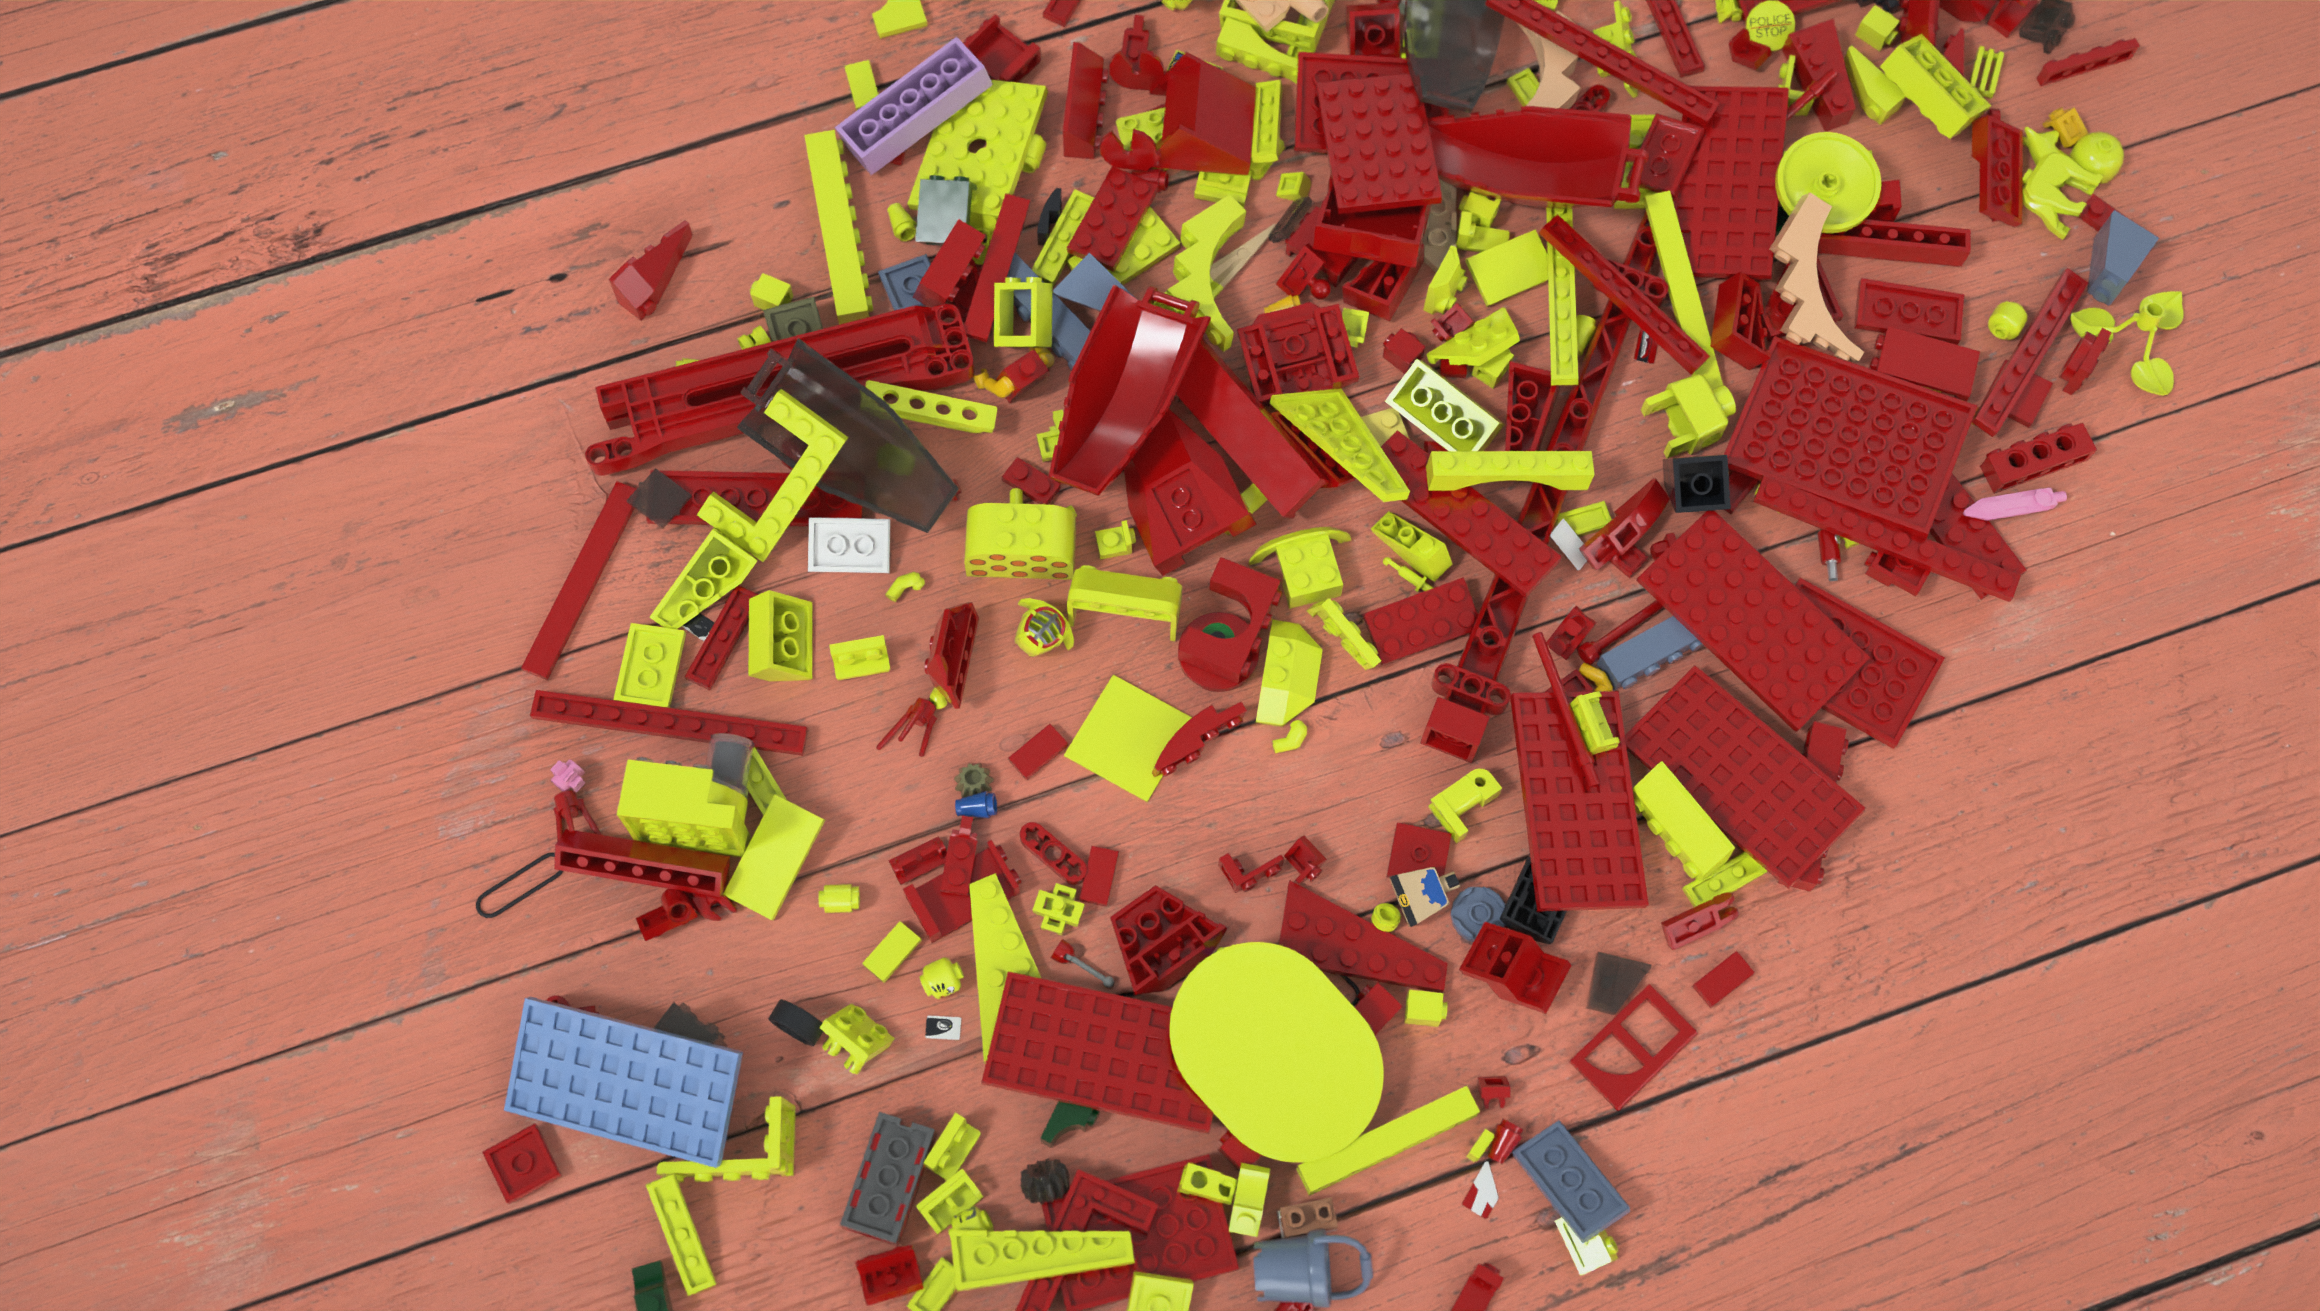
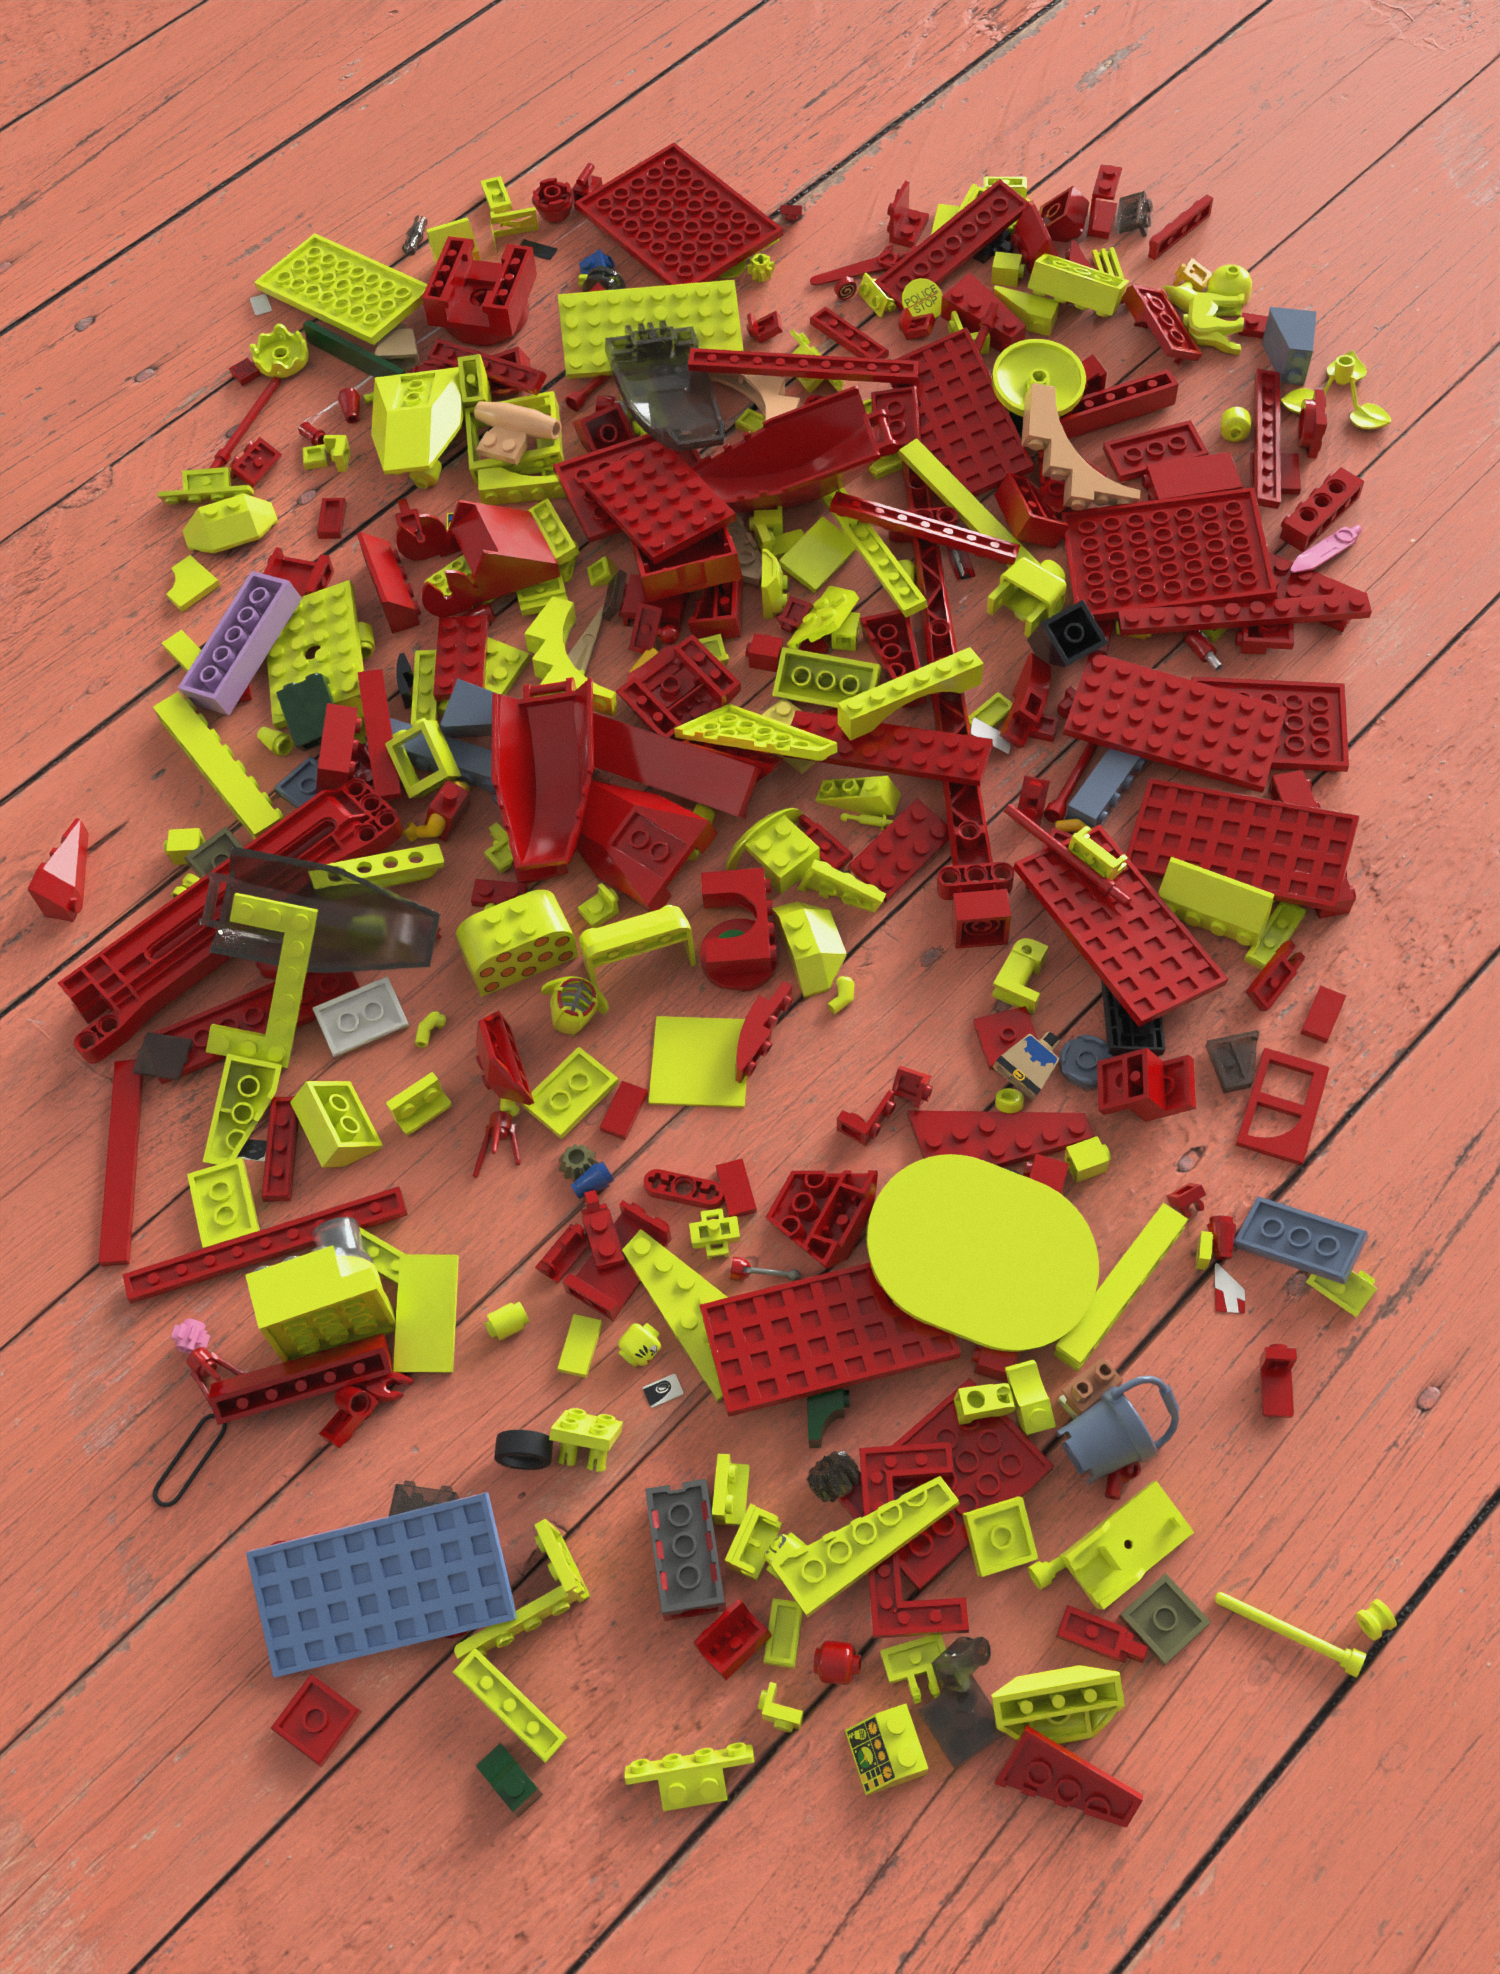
camera: 20 degrees left, 10 degrees down
none -> neon yellow plate [522,1047,619,1139]
none -> red hinge [798,814,853,871]

